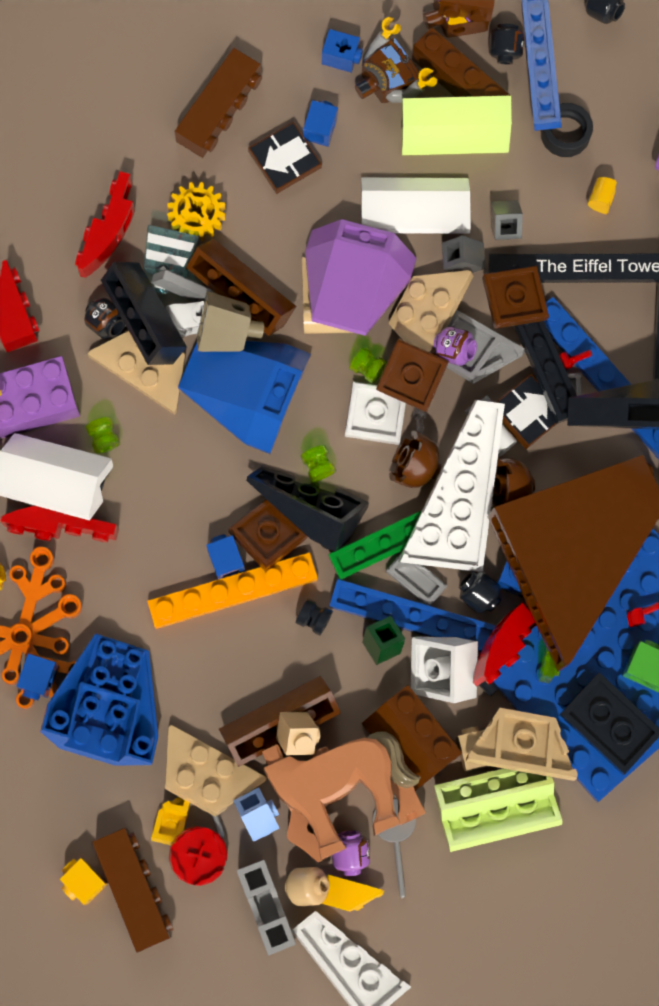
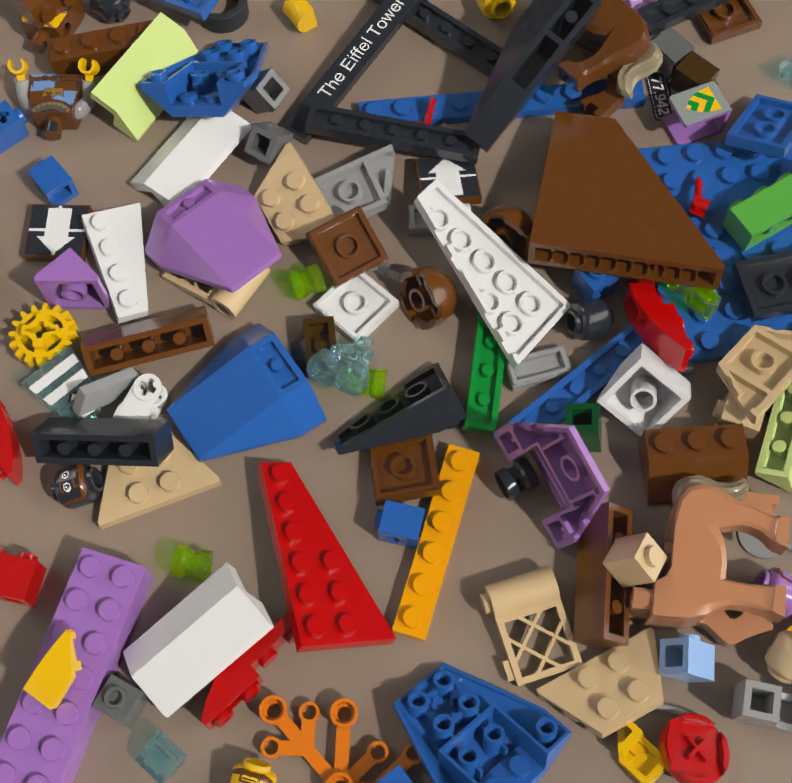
camera: 50 degrees left, 10 degrees down
torso [196,292,264,352] -> none
medium lavender head [434,327,477,366] -> none
reddish brown tile [482,266,549,329] -> none
none -> medium lavender slope [34,248,113,310]
none -> white wing [82,203,148,324]
none -> blue wedge [139,39,269,117]
none -> red wing [256,462,397,653]
none -> dark brown slope [290,316,340,380]
none -> clear light blue piece [307,335,375,396]
none -> tan piece [479,566,583,687]
none -> medium lavender wedge [493,422,610,549]

